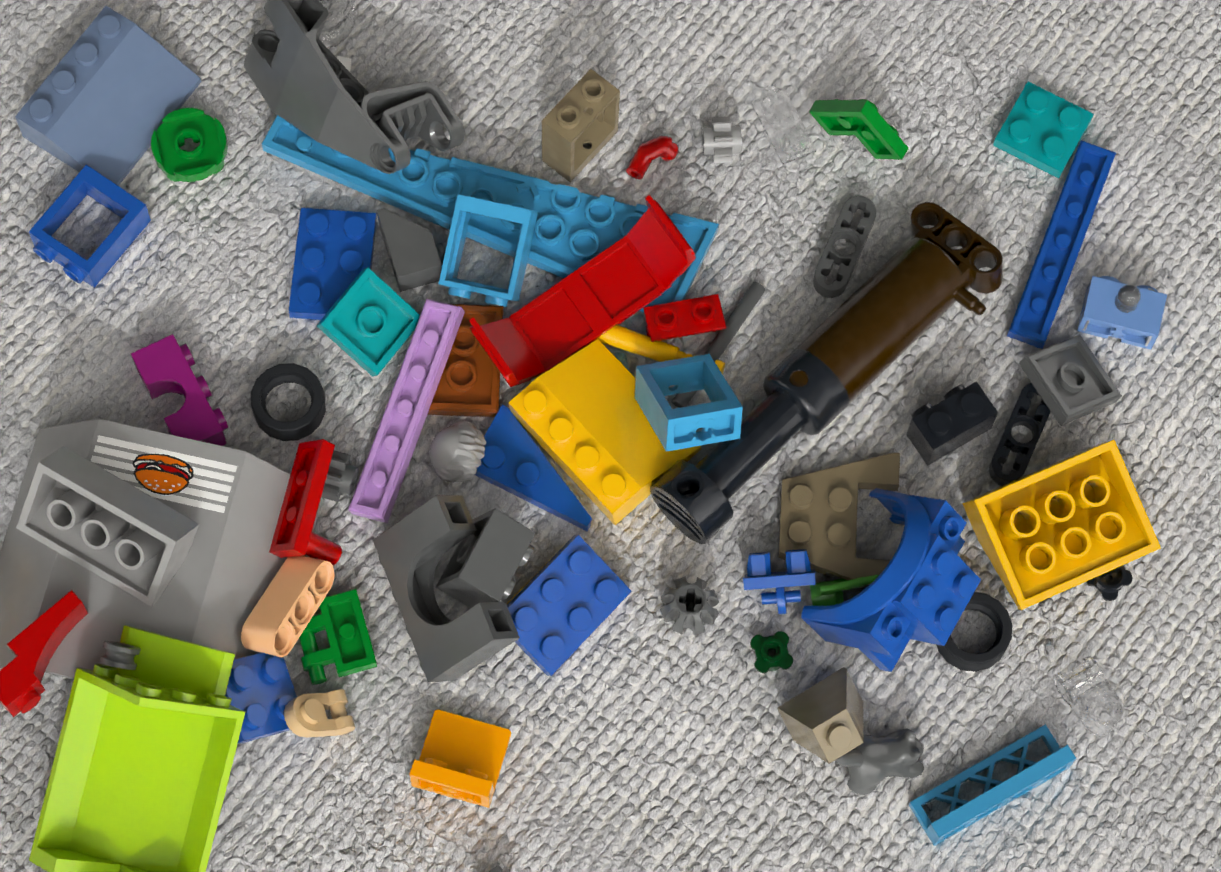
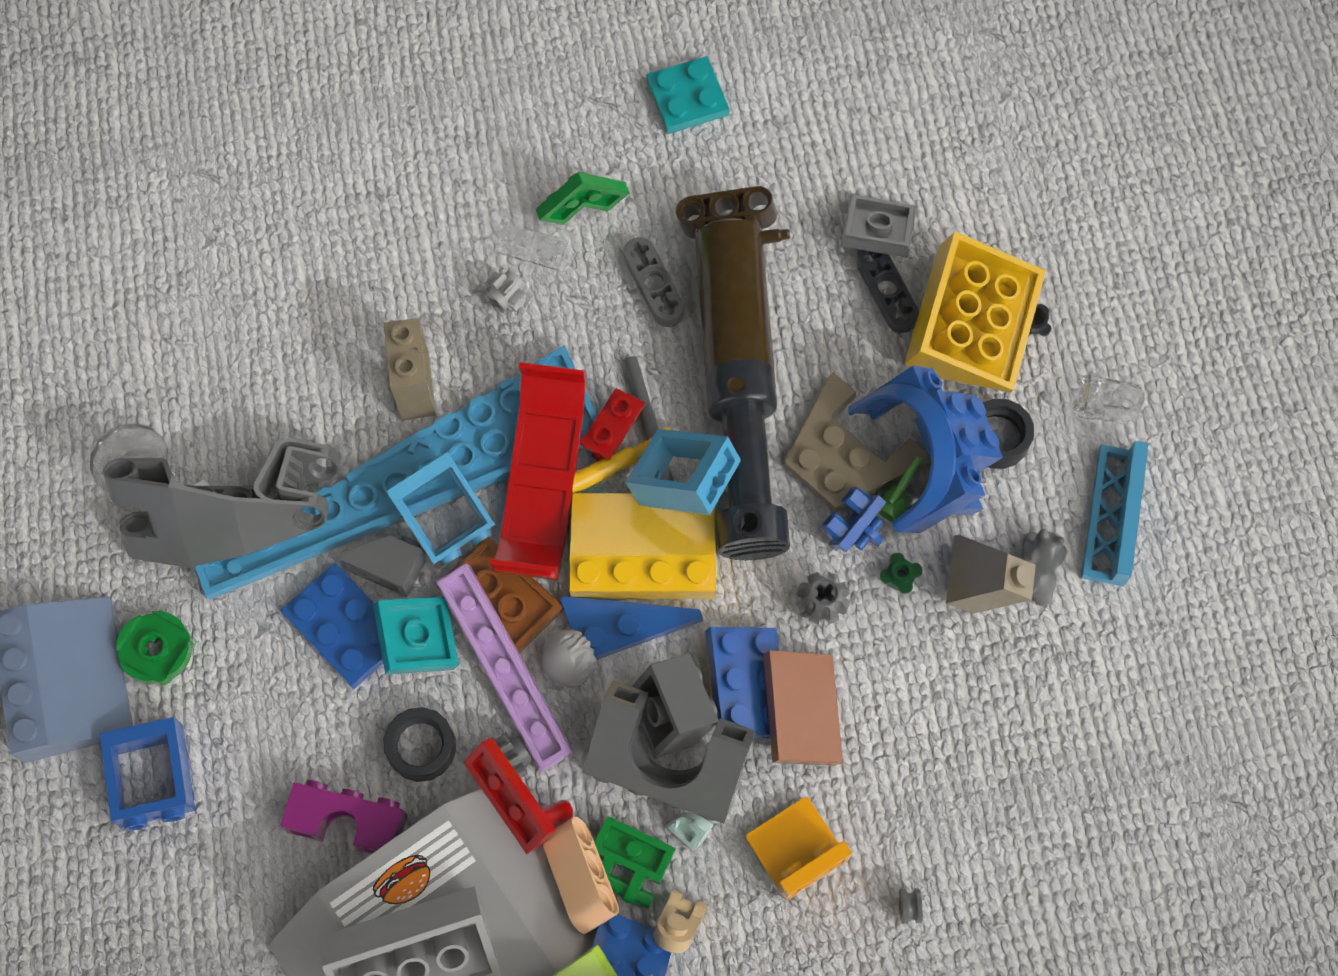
camera: 45 degrees left, 0 degrees up
red arm [626,135,679,180] -> none
black brick [906,381,998,466] -> none
blue tile [1007,140,1116,349] -> none
medium blue piece [1077,276,1167,350] -> none
none -> light aqua tile [666,812,713,851]
none -> tile [763,650,843,766]

